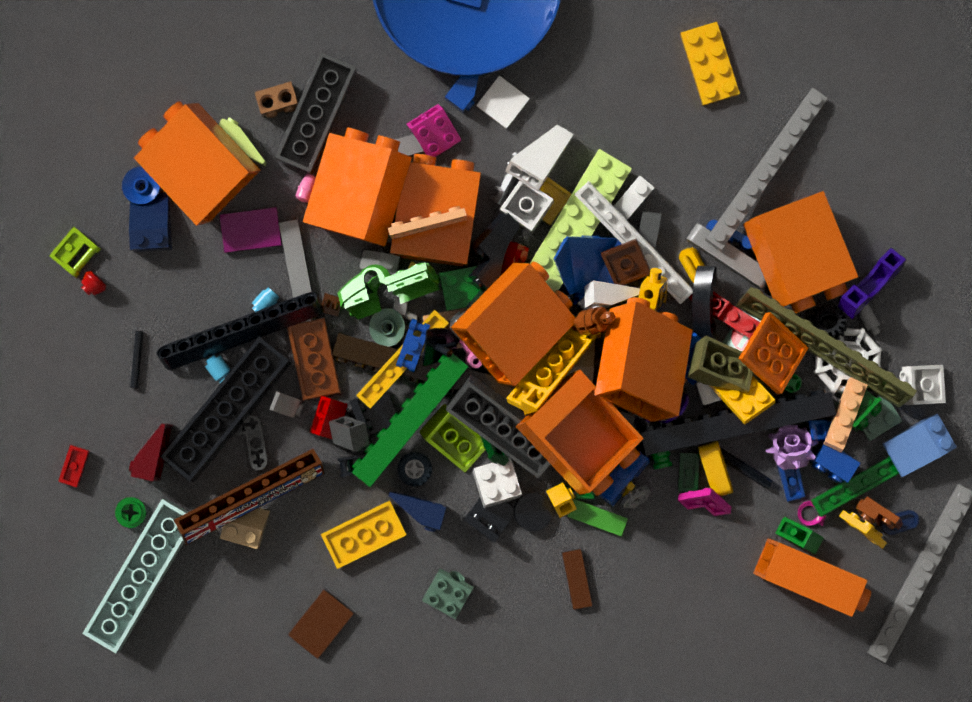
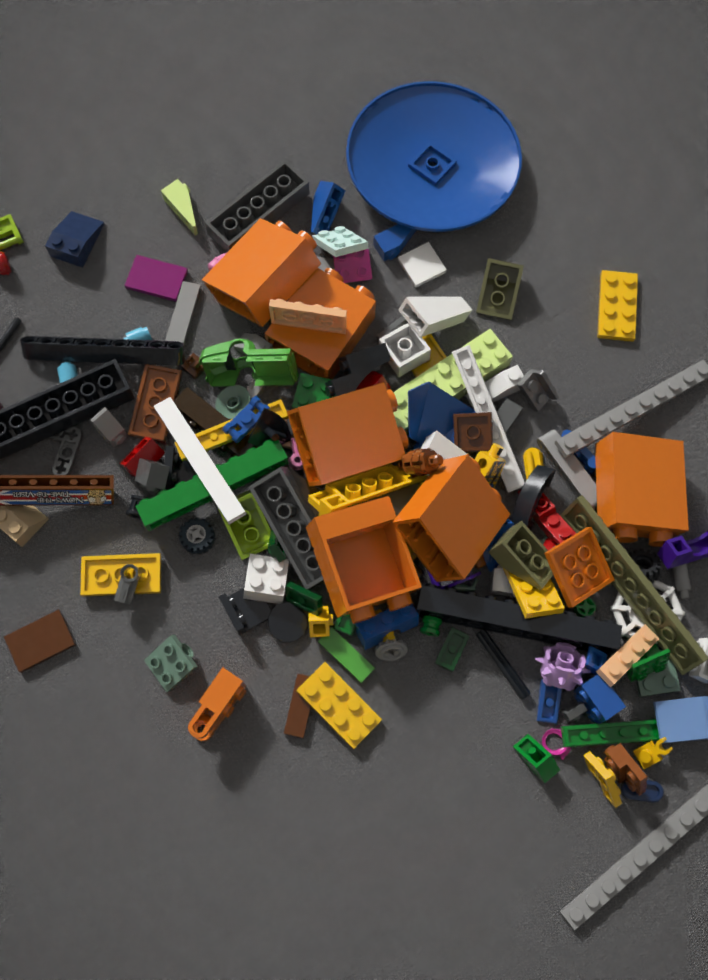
camera: 25 degrees right, 15 degrees down
blue dish [122,167,160,205] -> none
orange brick [134,101,261,226] -> none
medium nougat brick [254,81,298,118] -> none
dark blue slope [389,491,447,532] -> none
dark pink plate [678,488,732,516] -> none
yellow beam [698,441,733,496] -> none
orange brick [753,538,871,617] -> none
none -> dark grey piece [114,564,141,605]
none -> white tile [154,397,246,524]
none -> orange brick [188,667,246,741]
none -> dark green plate [286,581,322,616]
none -> yellow plate [296,662,382,749]
none -> blue slope [311,181,346,235]
none -> light aqua plate [312,226,369,257]
none -> olive slope [476,258,524,320]
none -> flat silver bracket [517,369,559,412]
none -> dark grey plate [560,701,587,721]
none -> yellow plate [633,737,673,769]

